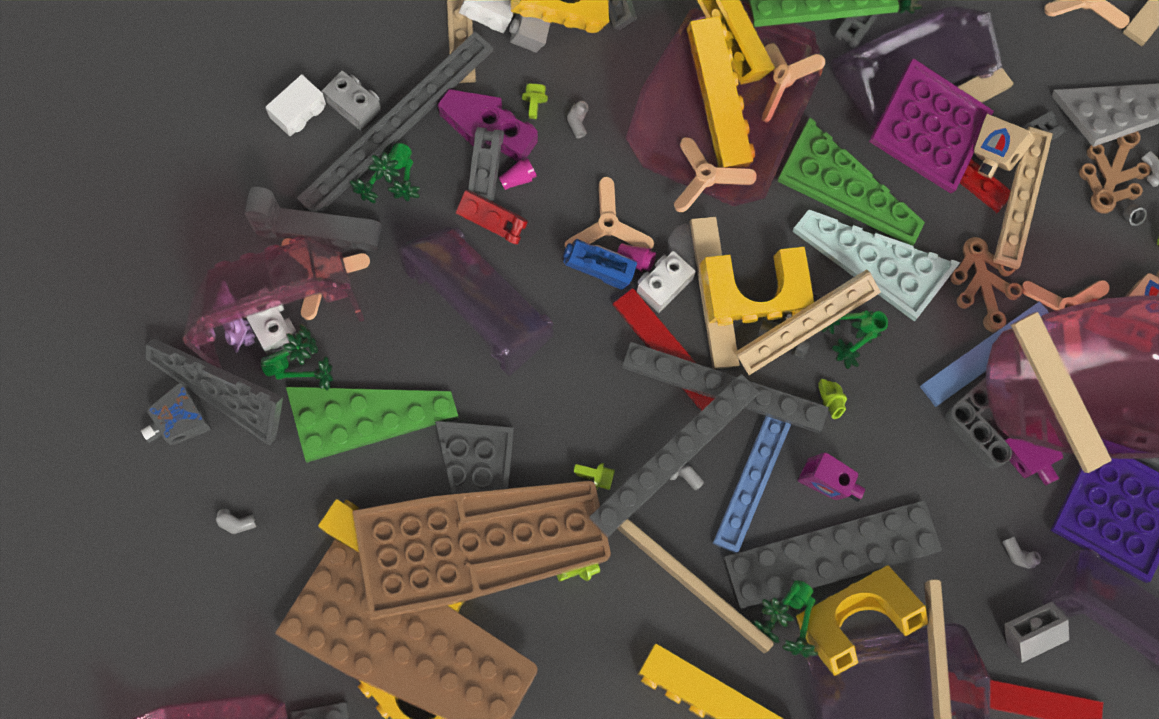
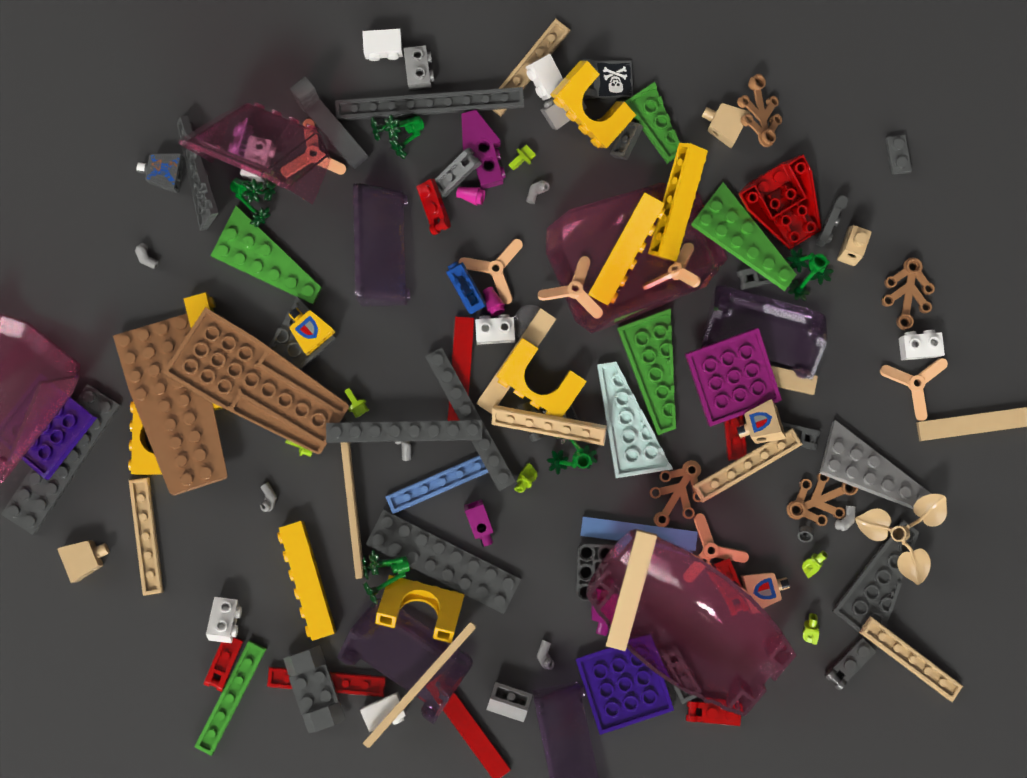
camera: 45 degrees right, 10 degrees up
none -> light grey arm [260,482,277,512]
none -> yellow torso [289,308,335,356]

